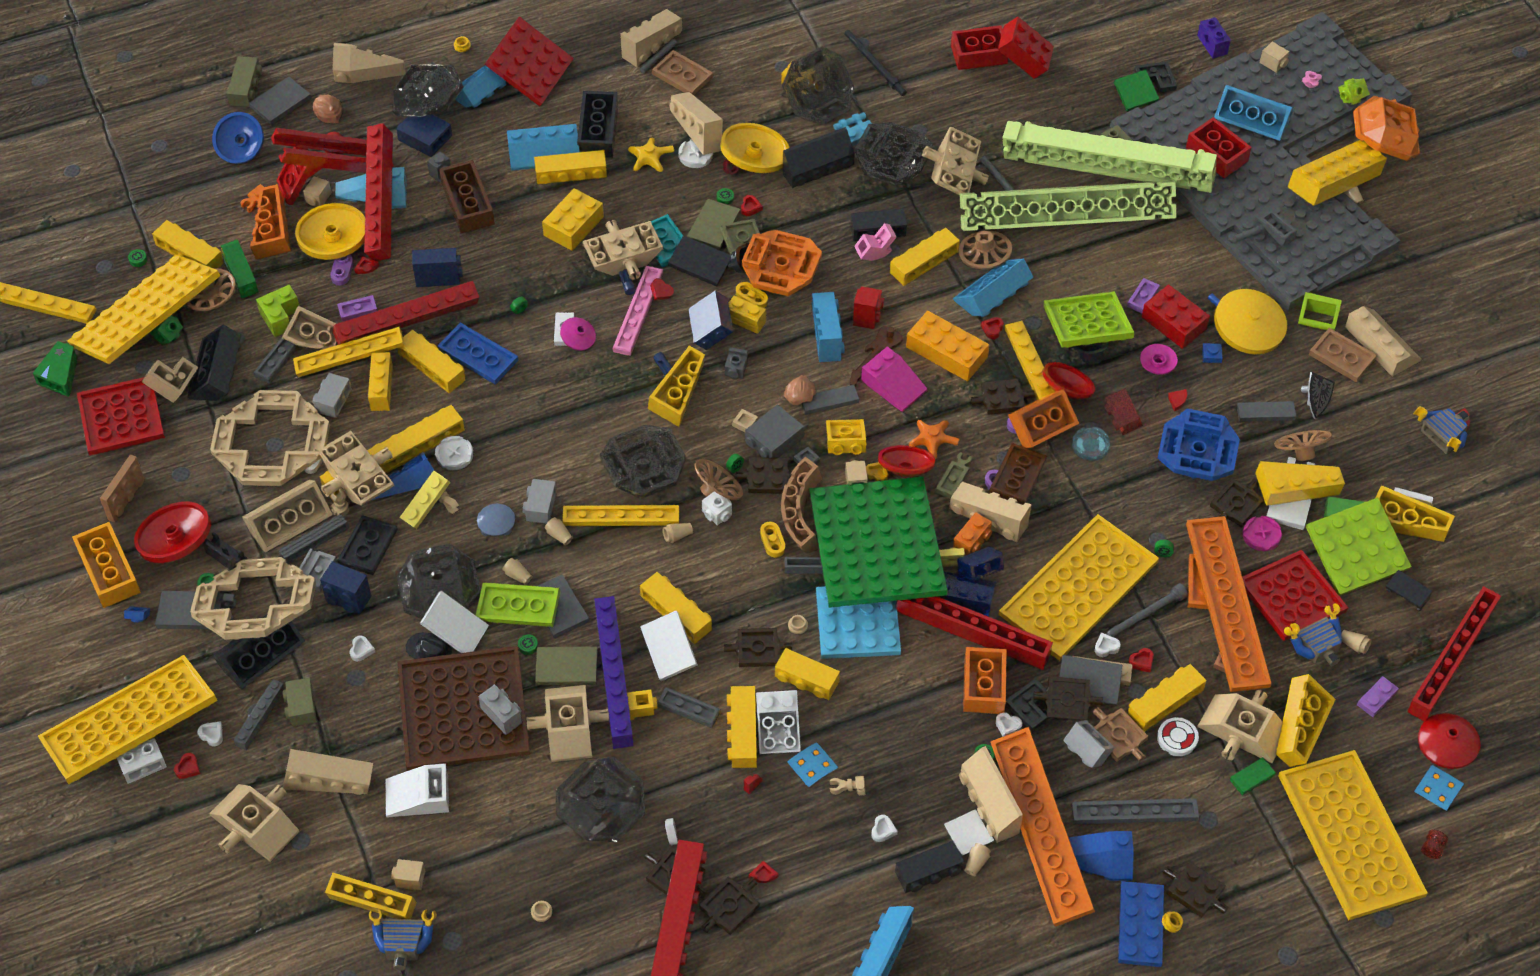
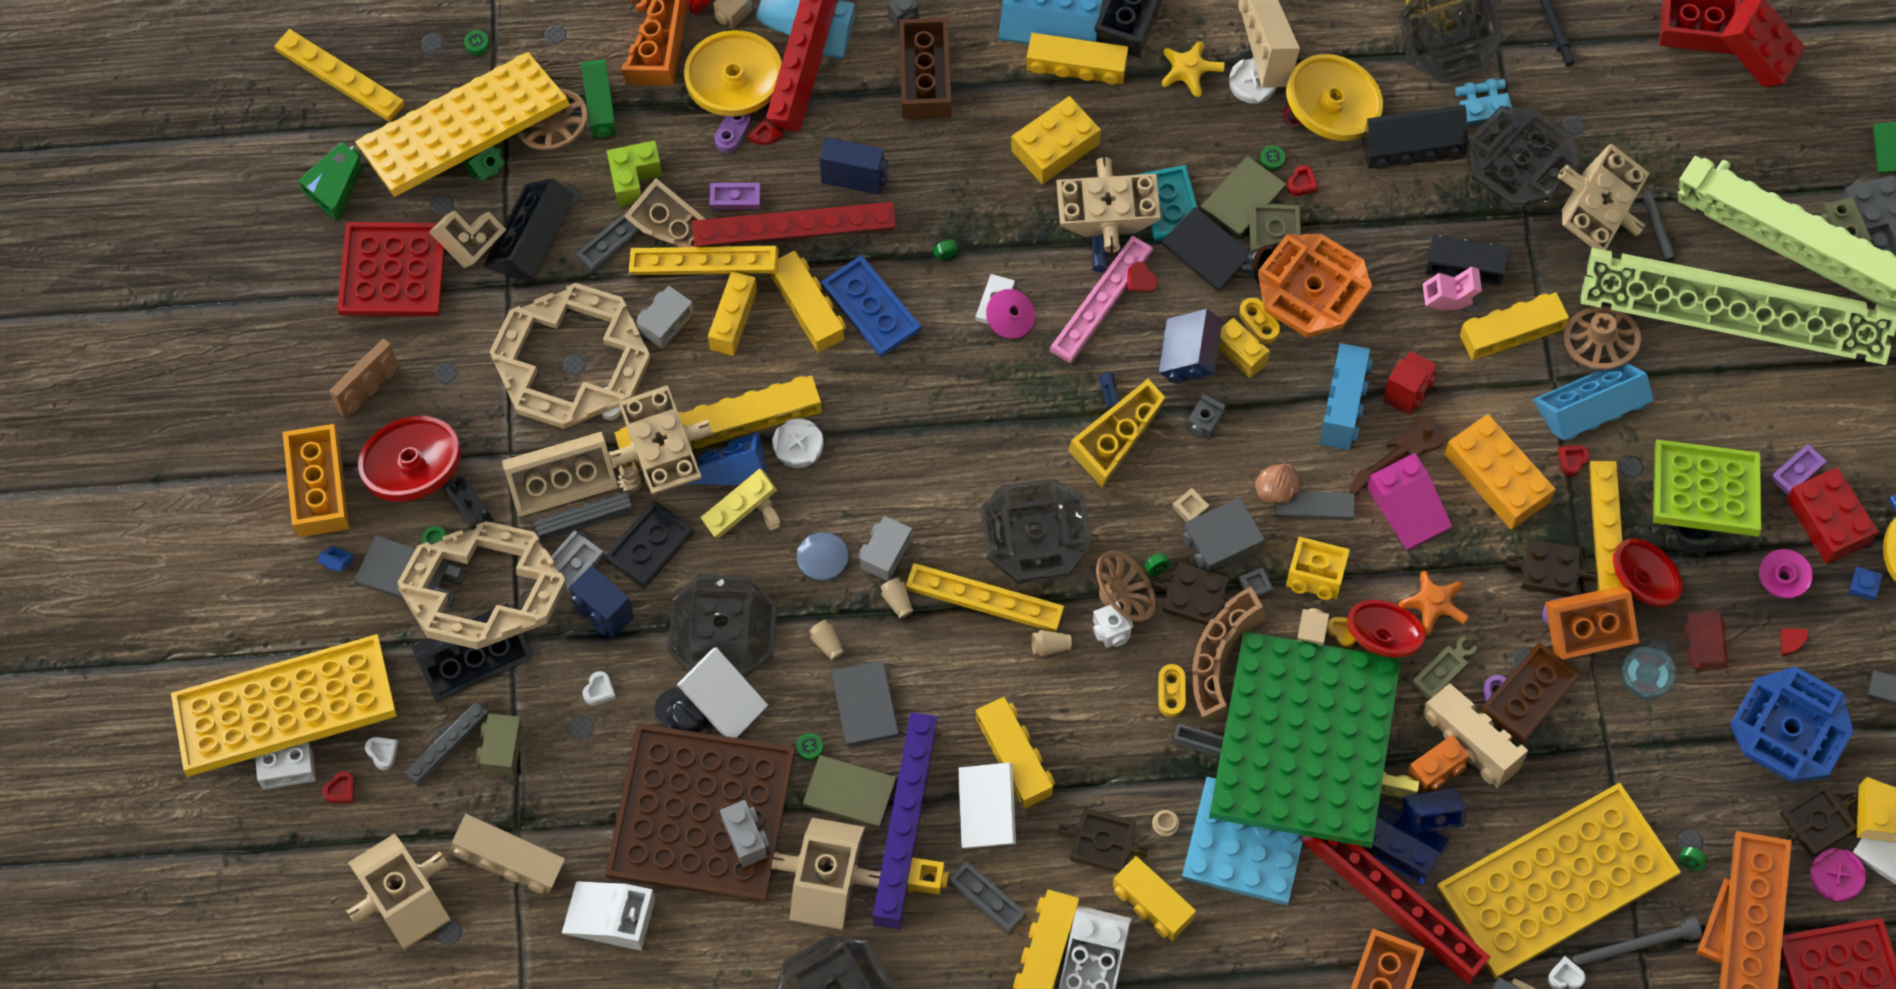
camera: 20 degrees right, 10 degrees up
yellow brick [152,220,224,269] -> none
lime plate [475,583,561,627] -> none

